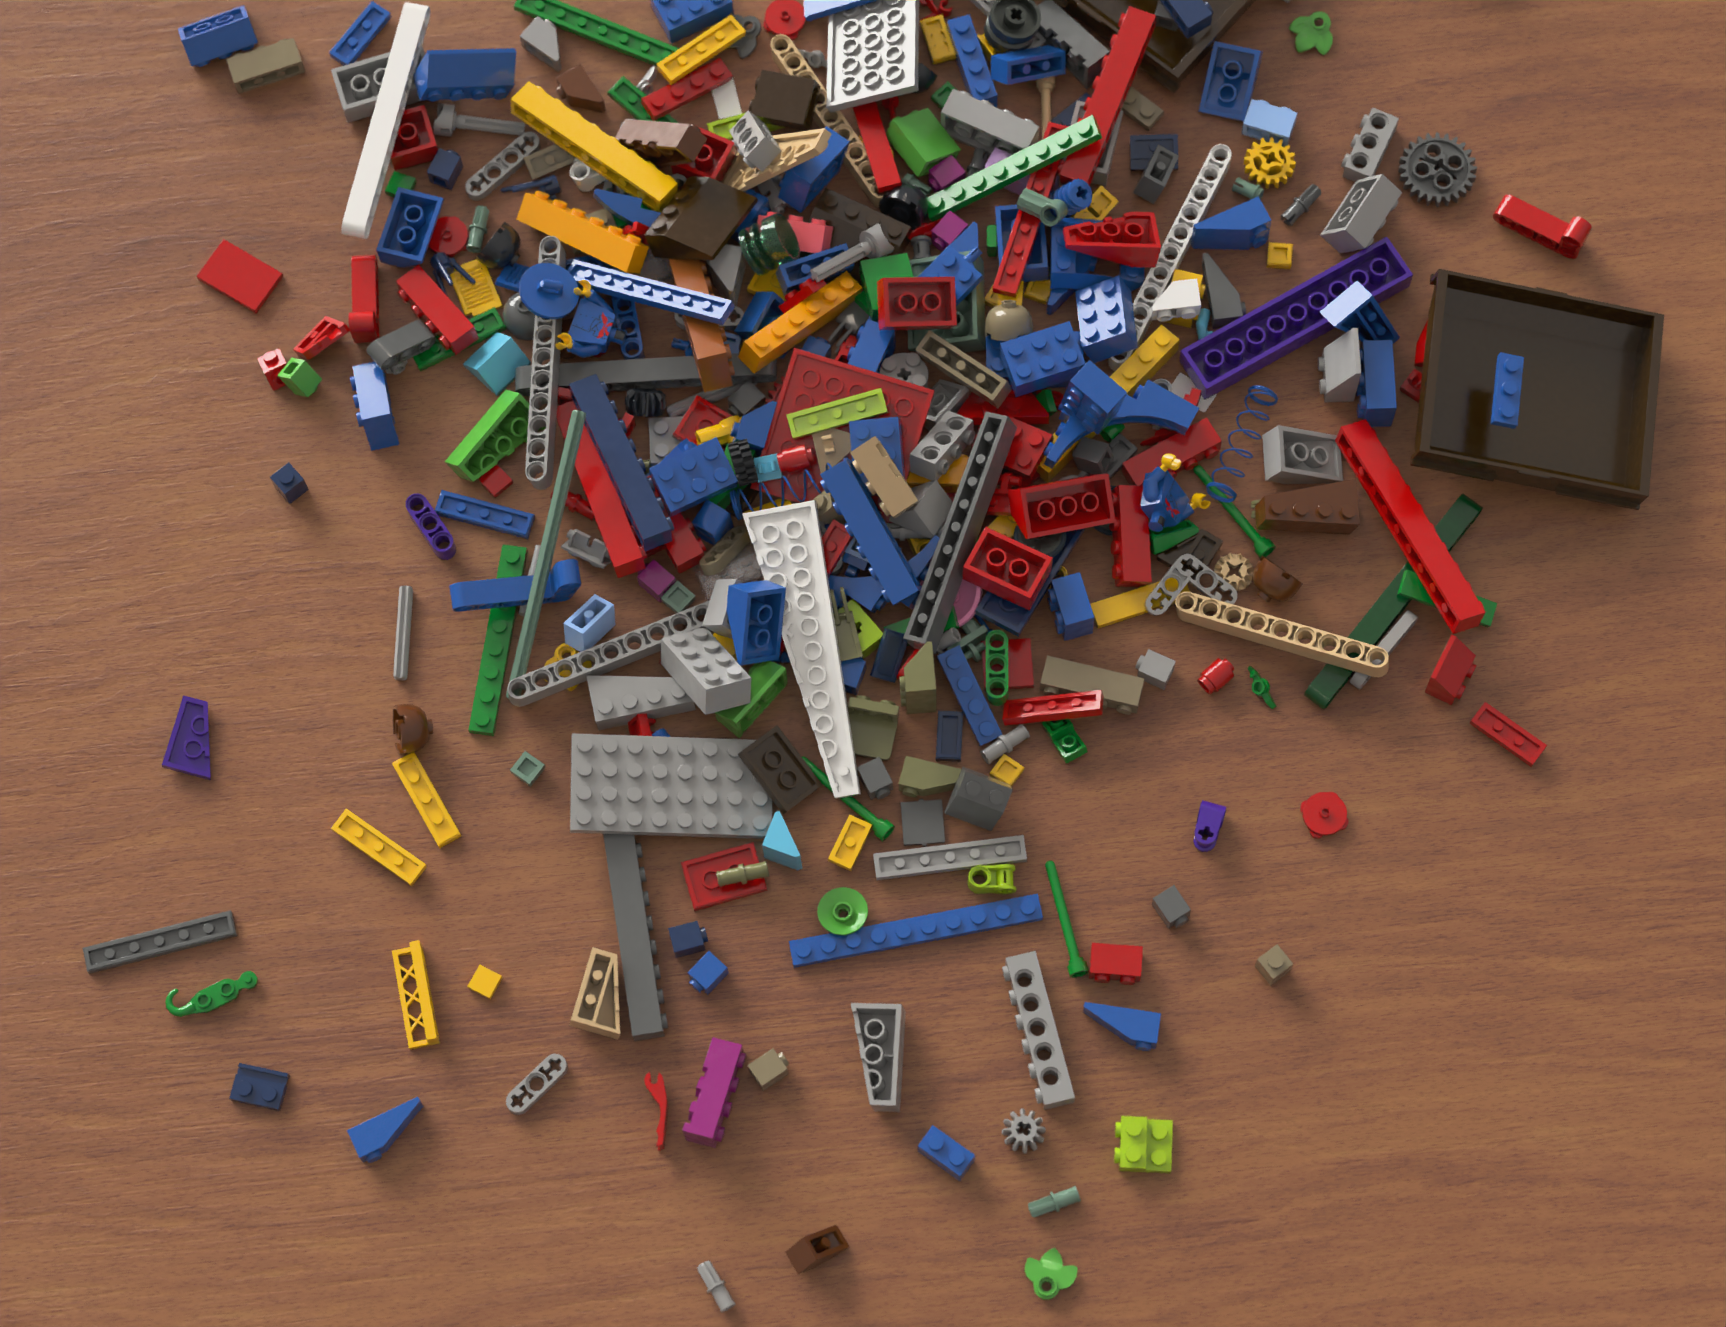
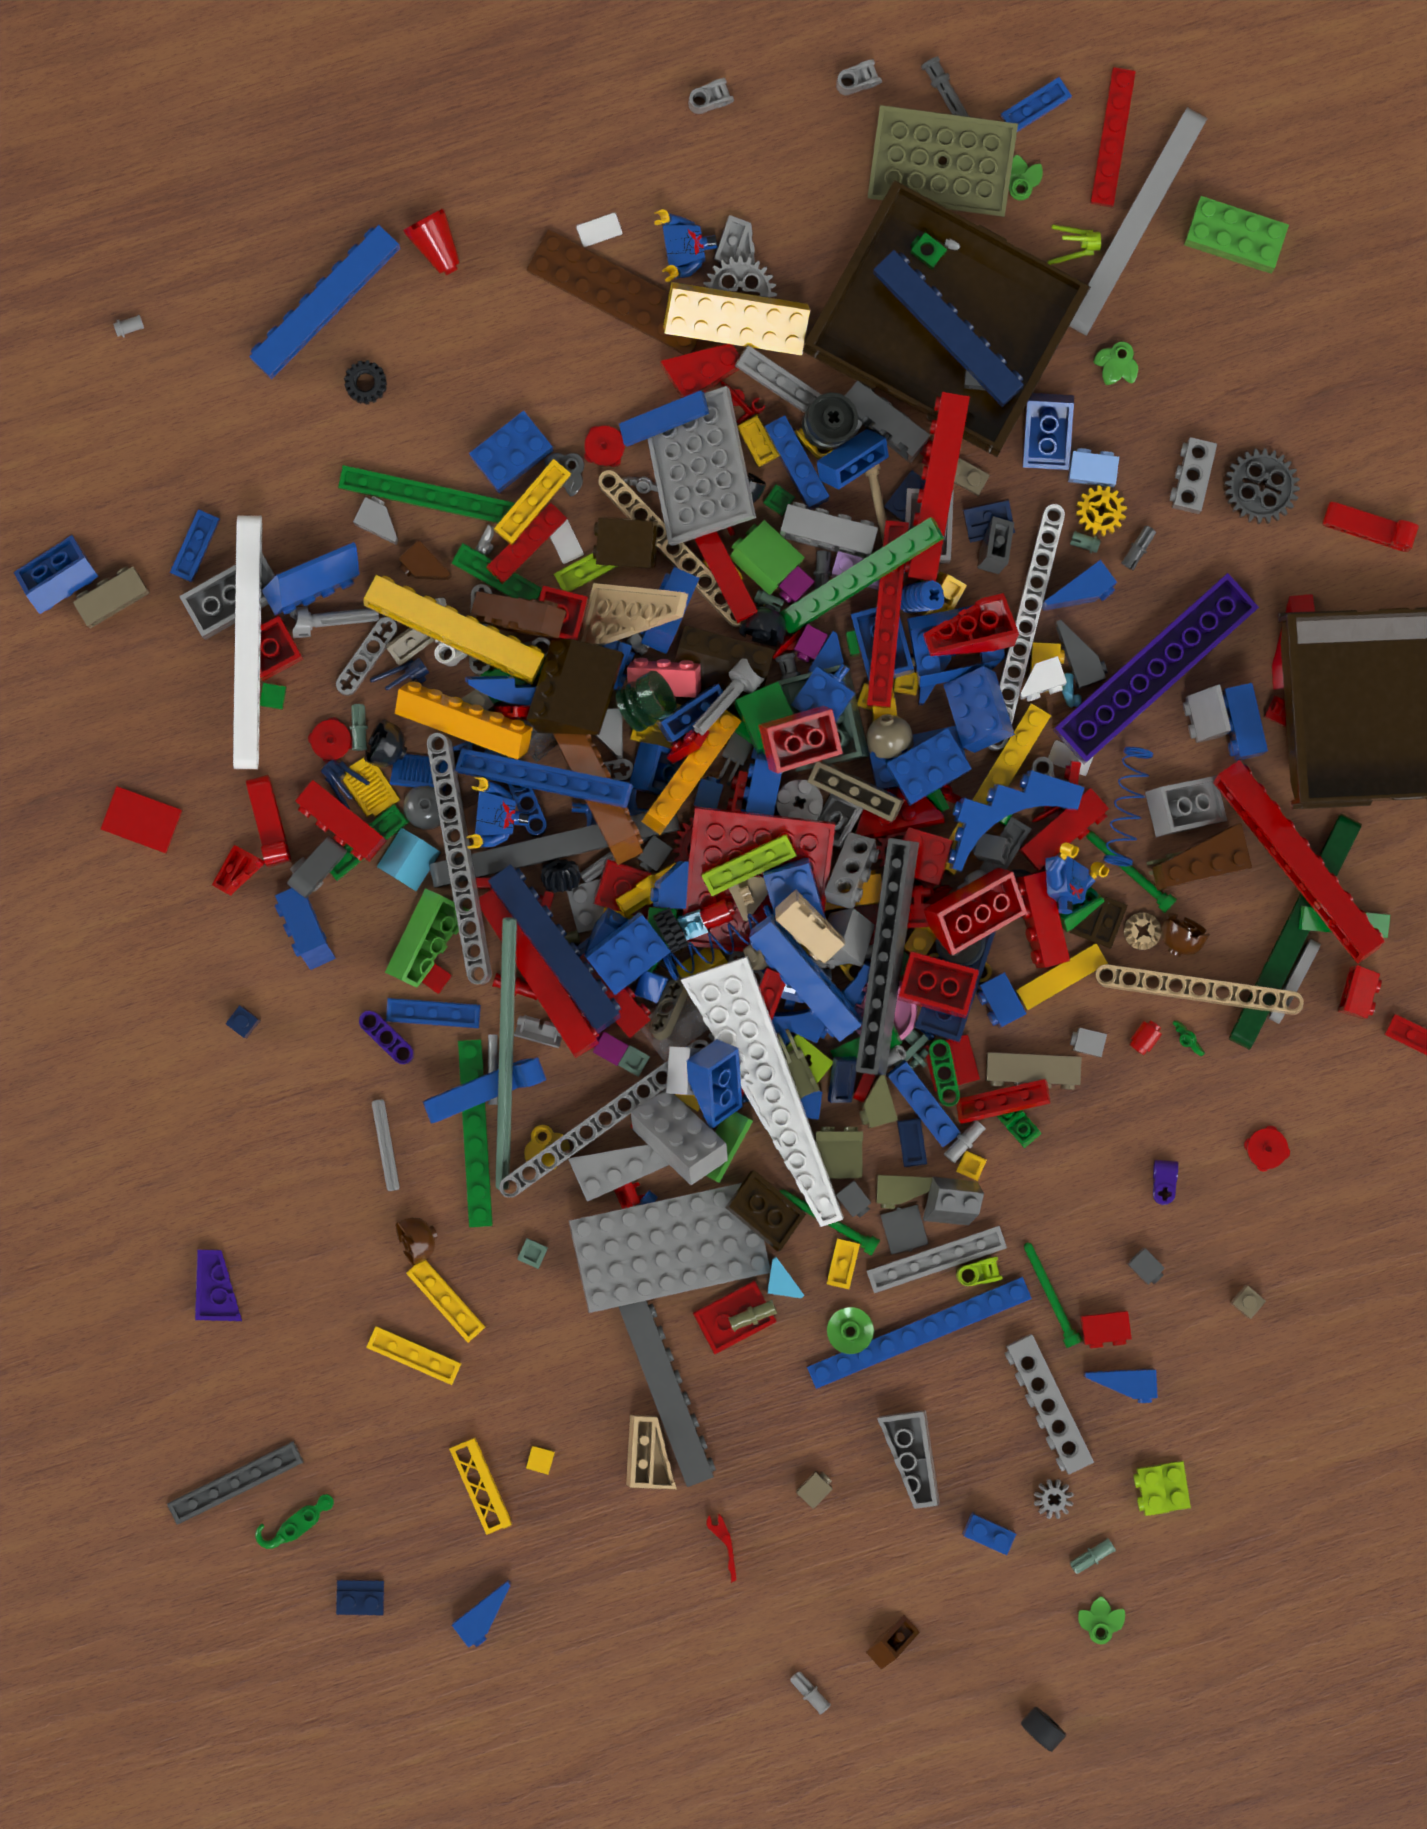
camera: 15 degrees left, 15 degrees up
red bracket [257,349,287,390] -> none
bright green brick [277,358,322,397] -> none
blue slope [376,187,444,268] -> none
dark blue brick [427,148,463,190] -> none
light grey beam [506,1054,568,1115] -> none
blue shield [519,263,579,319] -> none
light blue brick [563,594,616,652] -> none
dark blue brick [668,921,708,958] -> none
magenta wedge [682,1037,746,1148] -> none
blue brick [688,951,729,995] -> none
light grey brick [729,110,782,172] -> none
sand green piece [1017,188,1068,226] -> none
blue brick [1061,360,1127,435] -> none
light grey beam [1145,554,1237,616] -> none
yellow tile [1267,242,1293,269] -> none
light grey brick [1320,174,1402,253] -> none
blue wedge [1320,281,1400,344] -> none
blue plate [1491,352,1524,429] -> none

